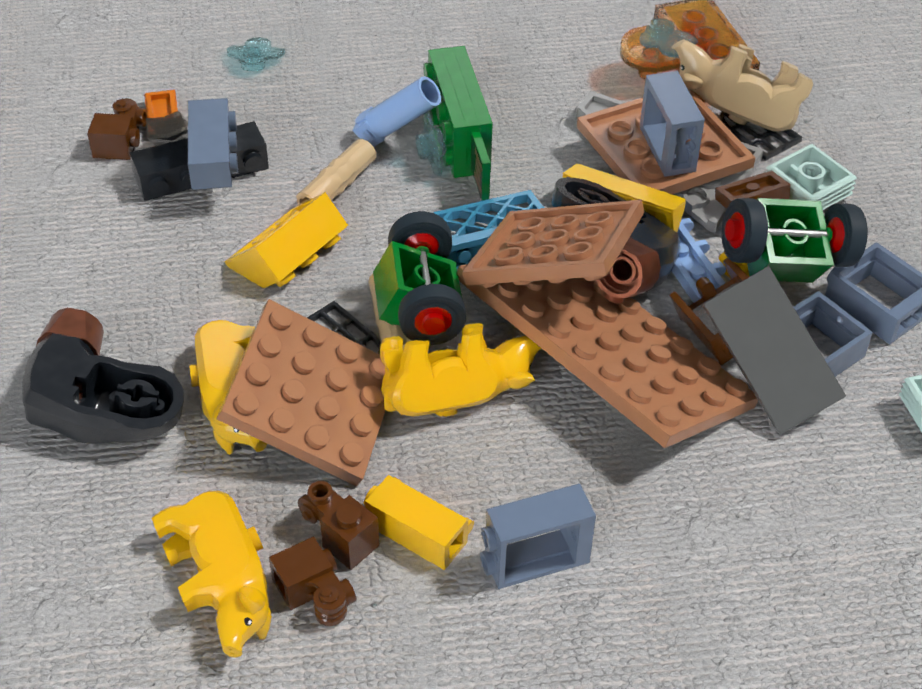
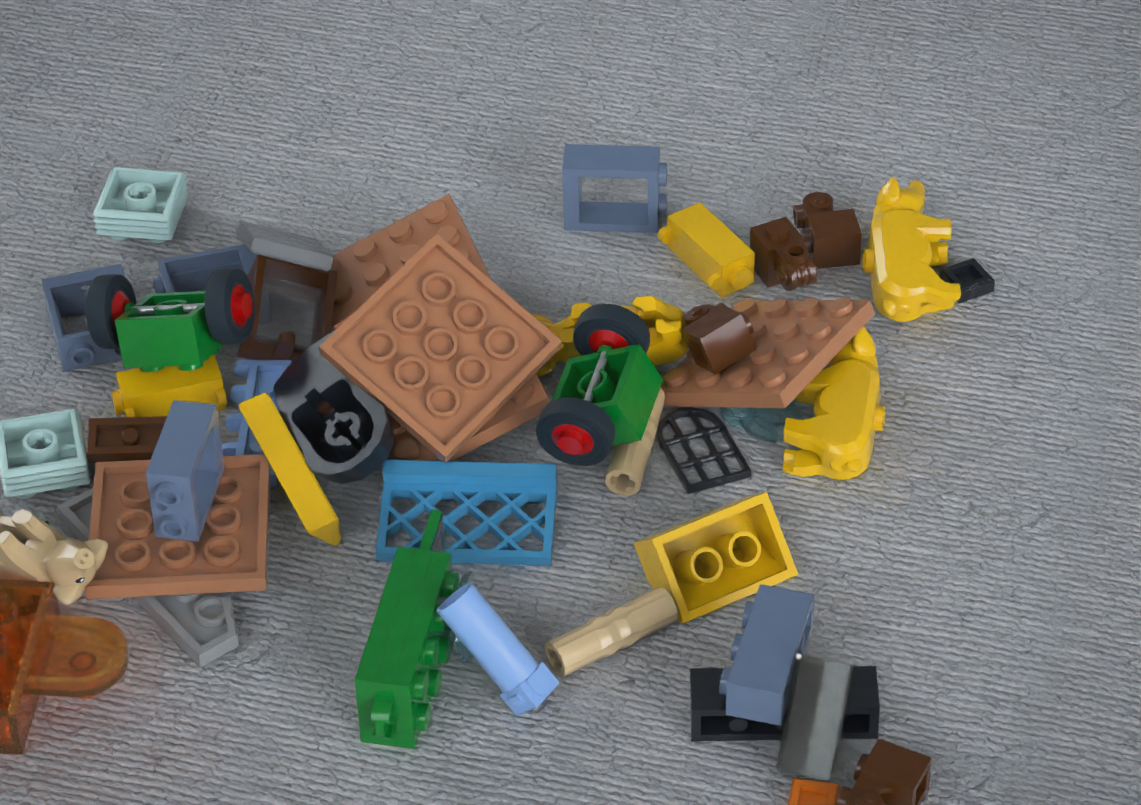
camera: 155 degrees left, 5 degrees down
black piece [22,307,184,444] -> none
clear light blue plate [639,18,698,58] -> none
none -> reddish brown brick [681,303,756,375]
none -> black tile [939,258,995,303]

